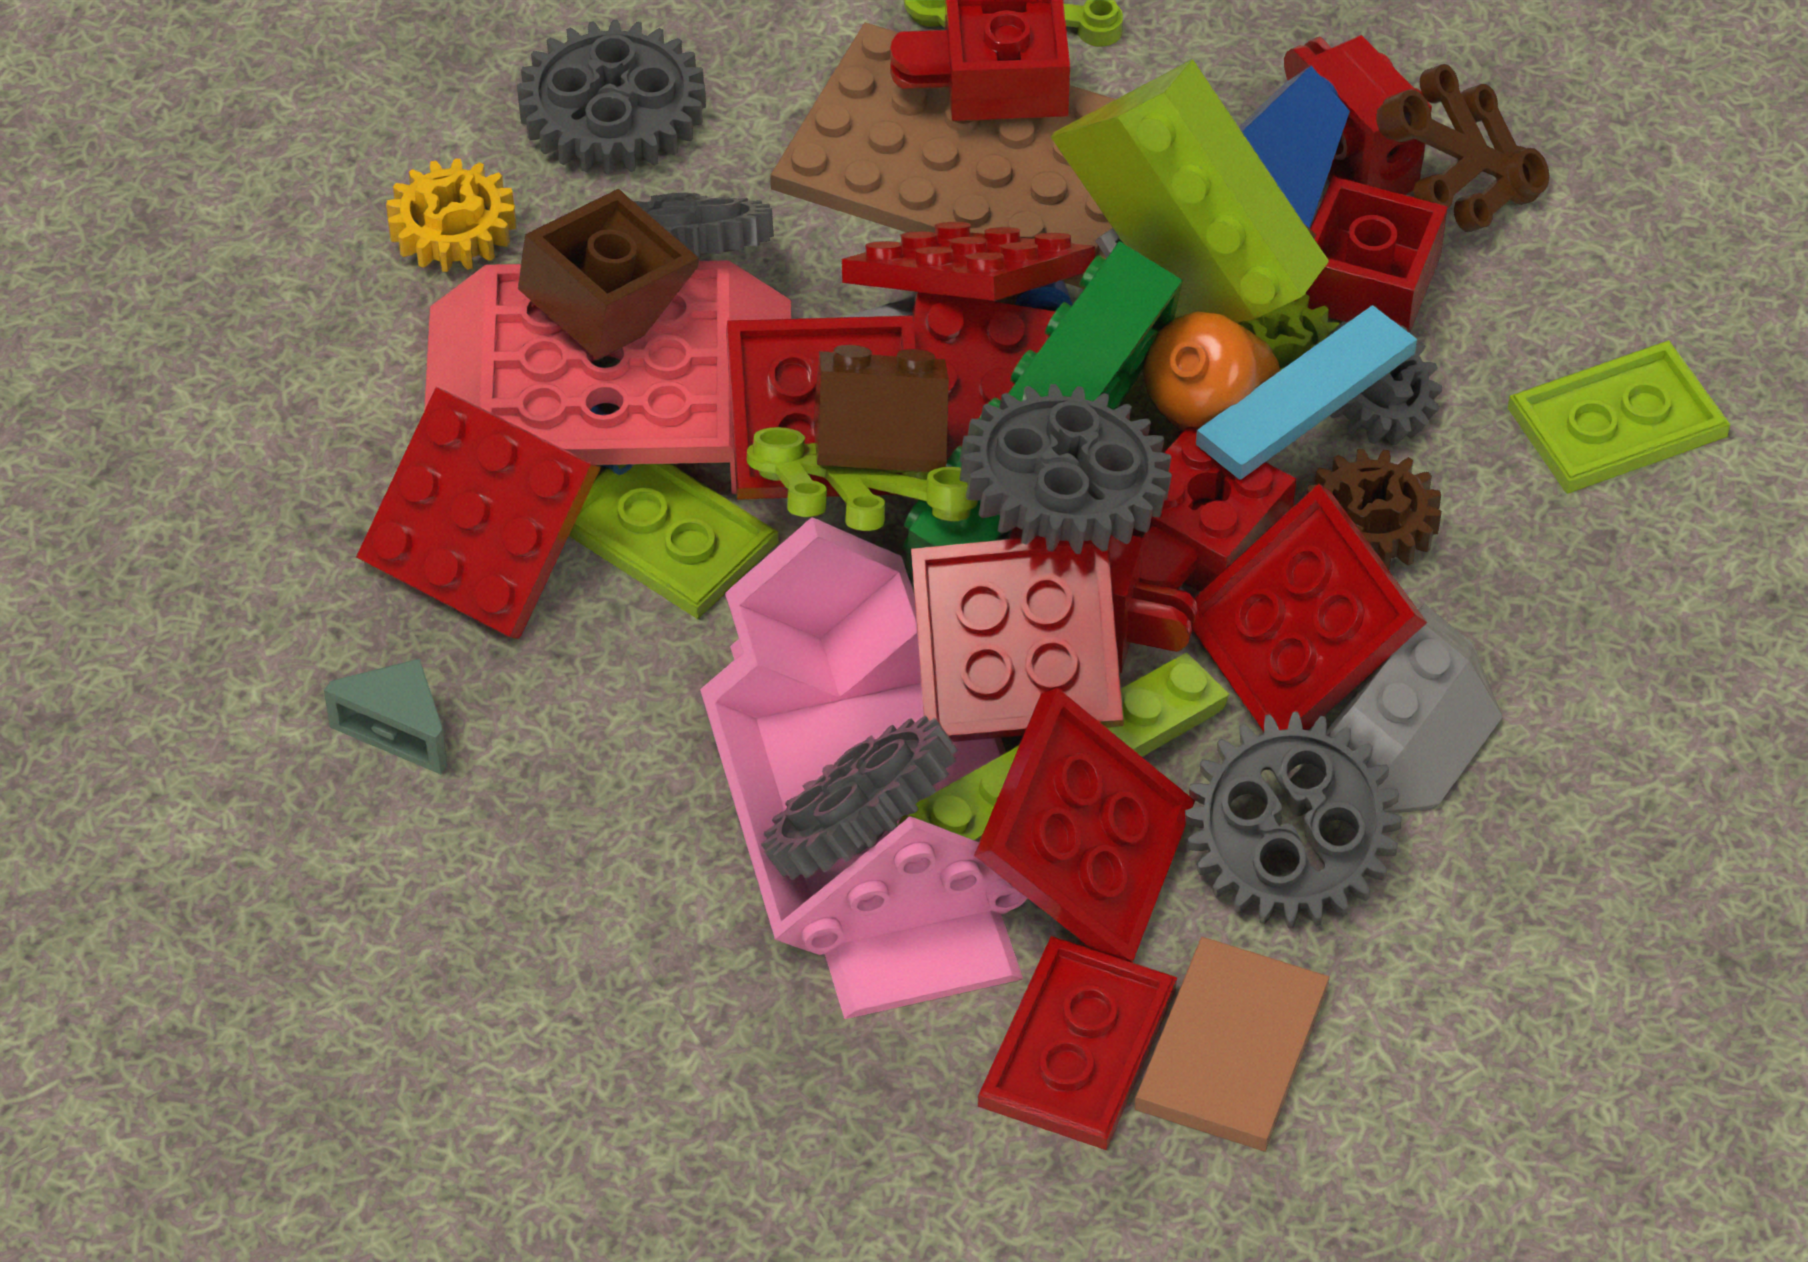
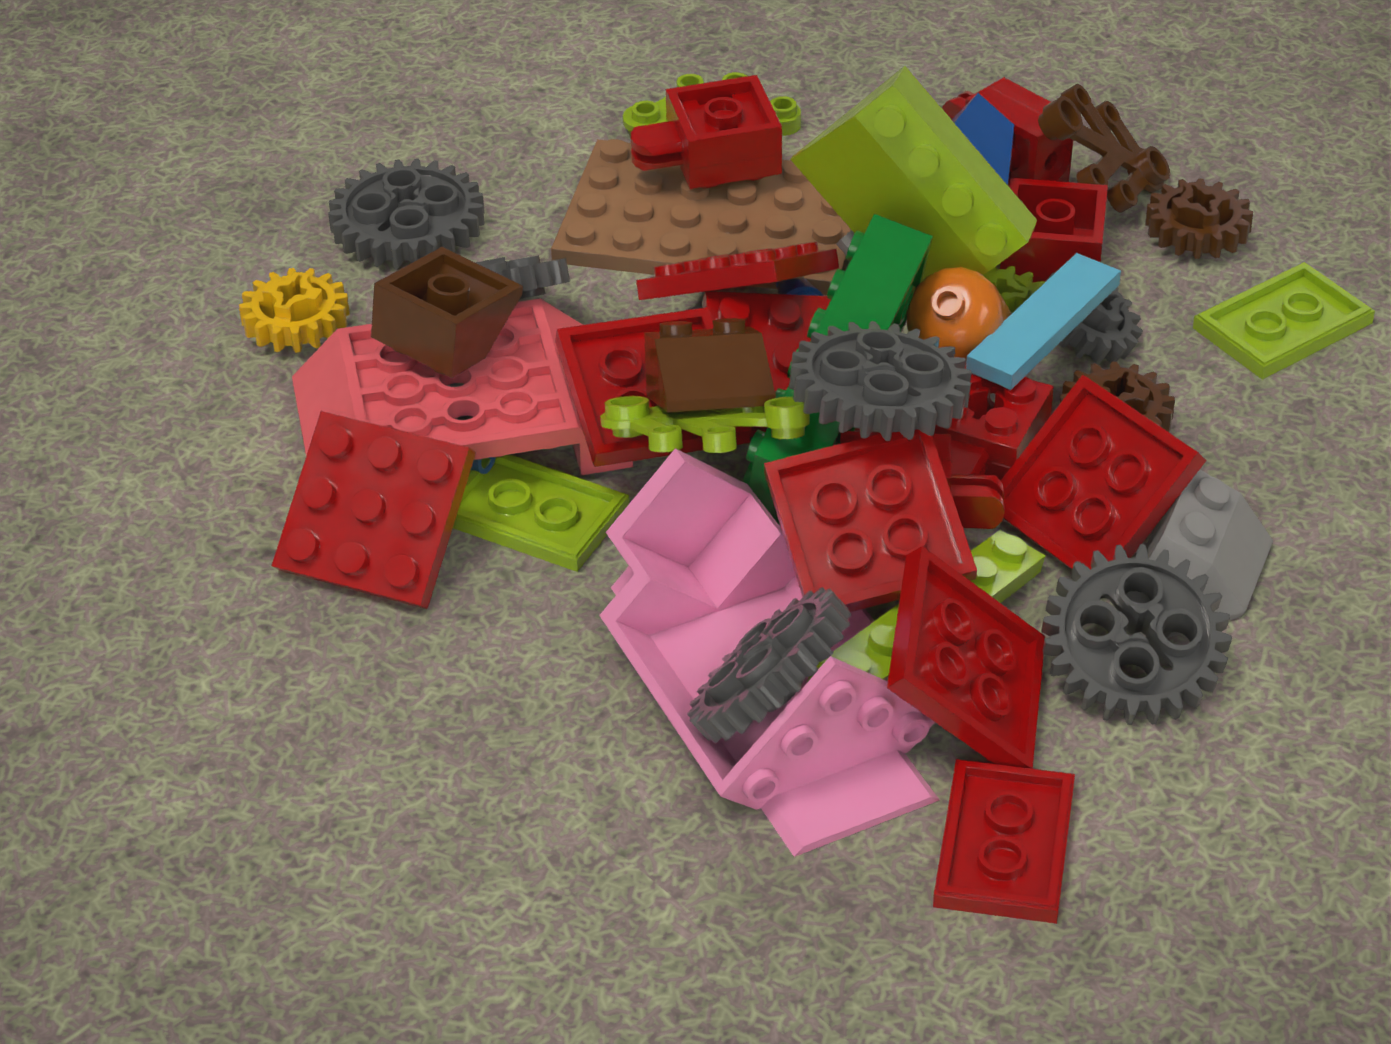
camera: 10 degrees left, 10 degrees down
sand green slope [324,658,448,775] -> none
nougat tile [1135,936,1330,1152] -> none
none -> reddish brown gear [1145,178,1253,259]

